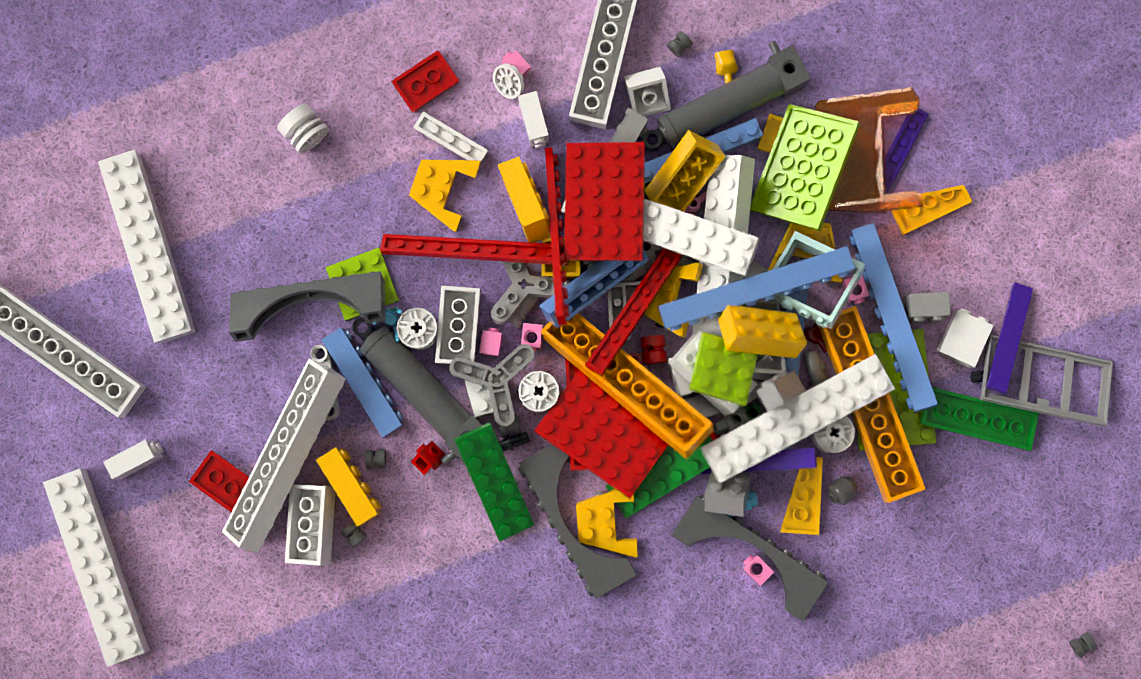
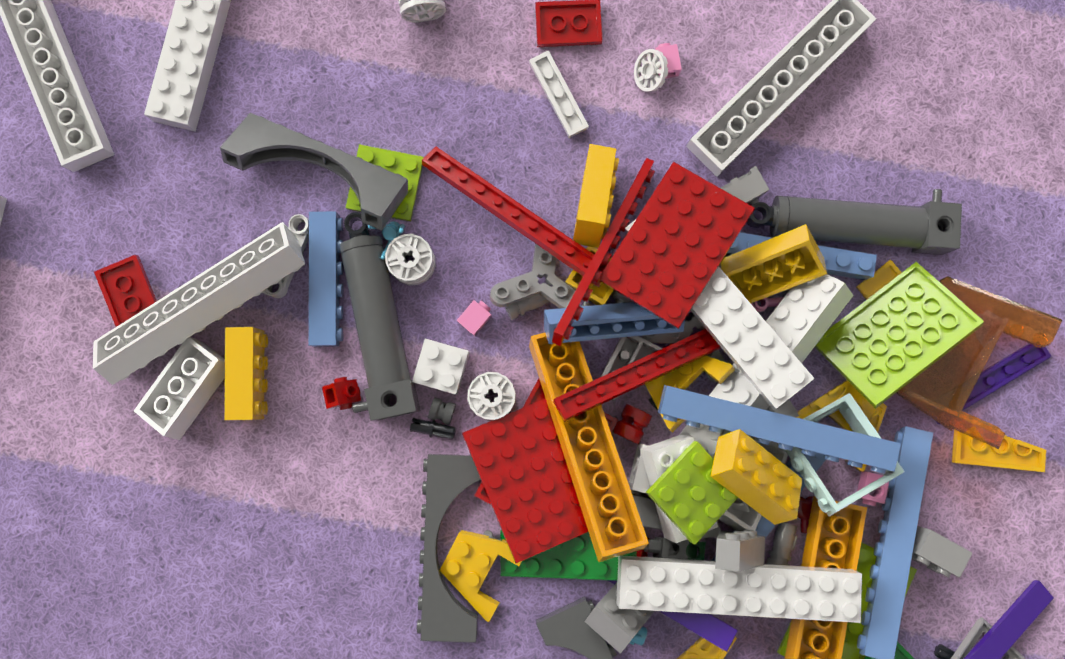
camera: 25 degrees right, 0 degrees up
white brick [103,440,164,479] -> none
dark grey wheel [340,522,367,548] -> none
dark grey wheel [365,449,387,469] -> none
yellow wing [409,159,481,232] -> none
white brick [435,286,481,365] -> none
light grey piece [449,344,535,427] -> none
green plate [454,423,534,542] -> none
white brick [518,91,549,149] -> none
bright pink brick [521,323,544,352] -> none
white slope [624,67,671,117] -> none
dark grey wheel [667,31,693,58] -> none
yellow piece [714,50,738,83] -> none
white wheel [810,415,855,453] -> none
white brick [936,308,993,368] -> none

